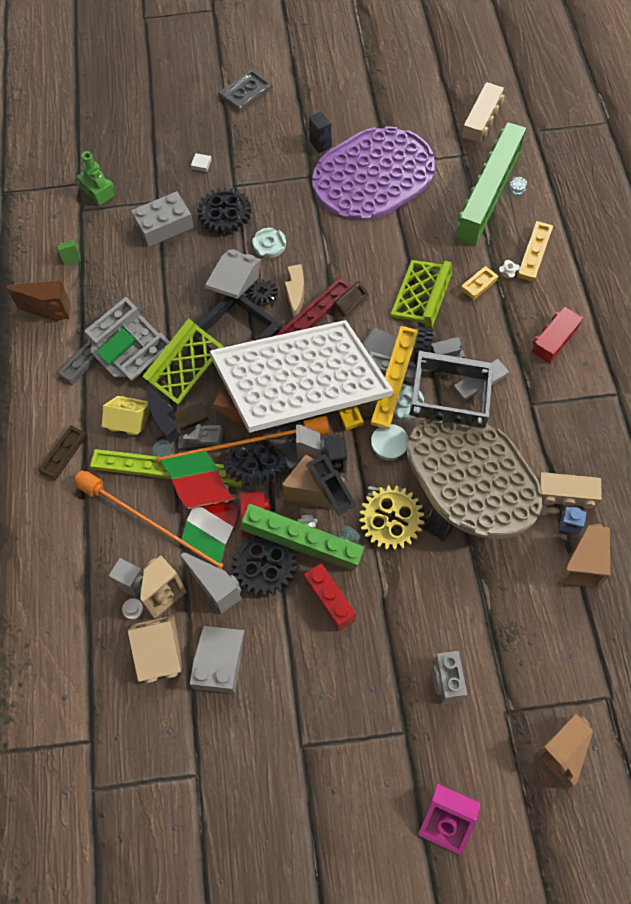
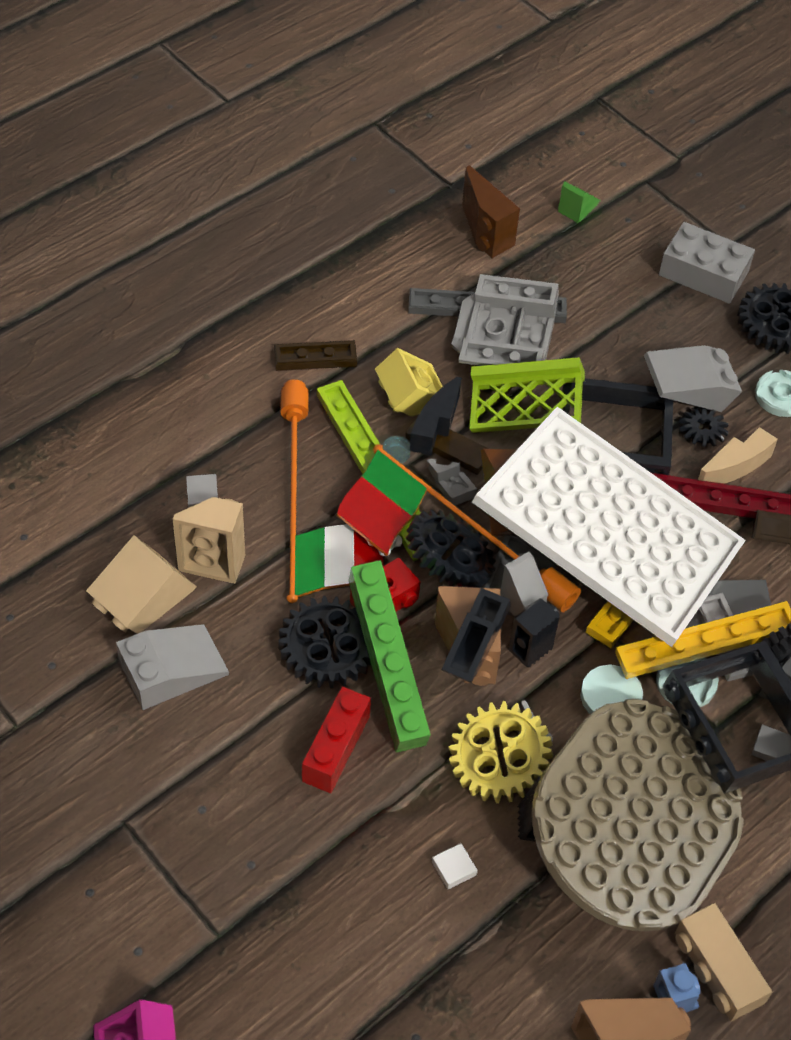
camera: 50 degrees right, 10 degrees down
bright green brick [76,151,115,206] -> none
green tile [96,328,137,366] -> none
white plate [122,598,143,619] -> none
light grey slope [181,553,242,614] -> none
white plate [298,515,317,528] -> none
clear light blue tile [340,525,360,543] -> none
light grey brick [432,651,467,704] -> none
none -> white tile [432,844,478,889]

